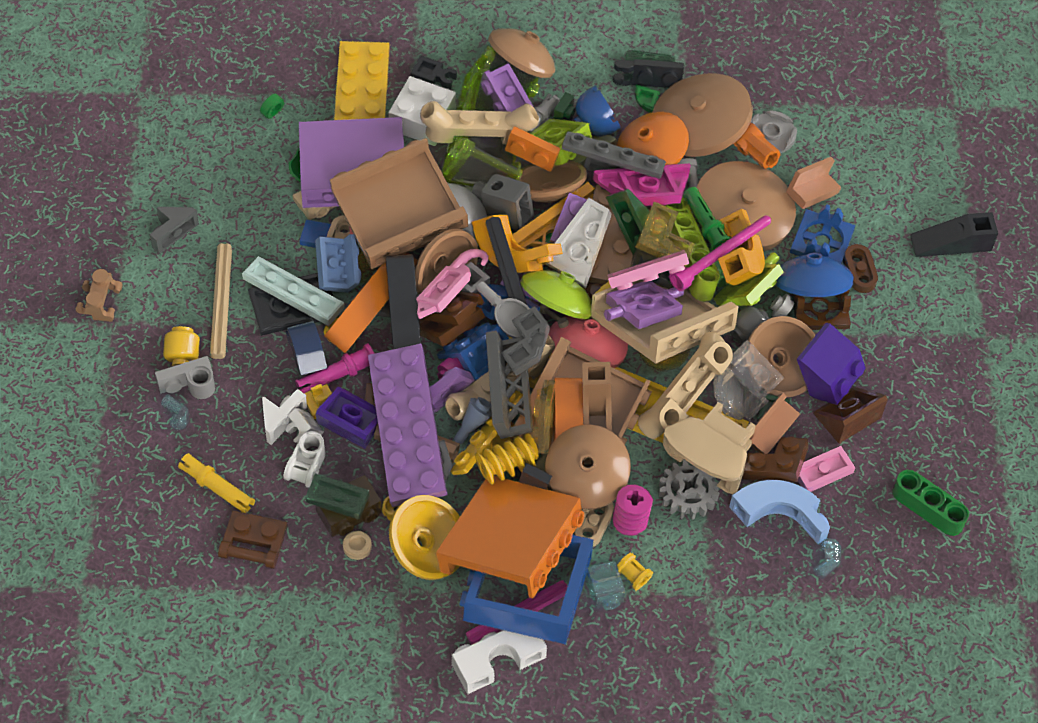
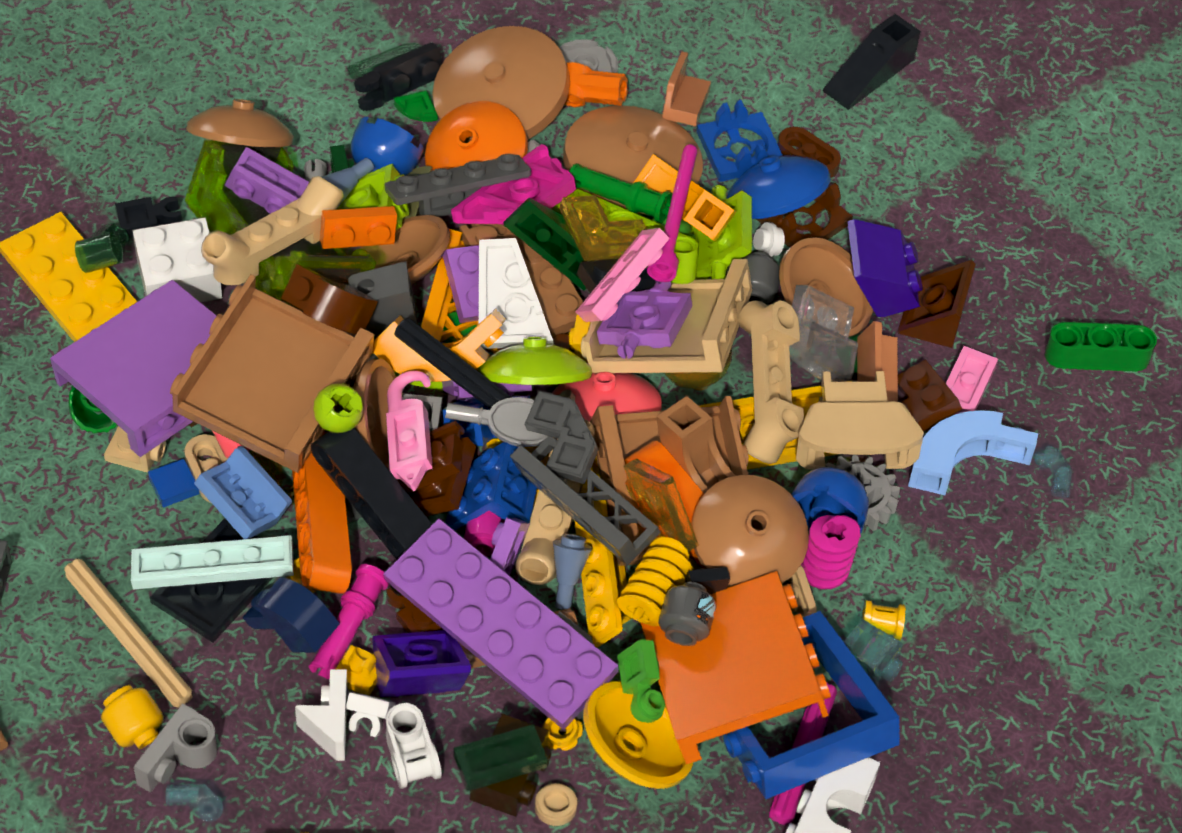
camera: 40 degrees left, 5 degrees down
none -> clear green piece [75,223,130,273]
none -> reddish brown brick [281,264,378,334]
none -> lime piece [313,383,363,433]
none -> sand blue cone [322,158,374,208]
none -> bright green plate [617,639,665,723]
none -> dark grey head [658,582,717,646]
none -> blue cylinder [791,467,869,534]

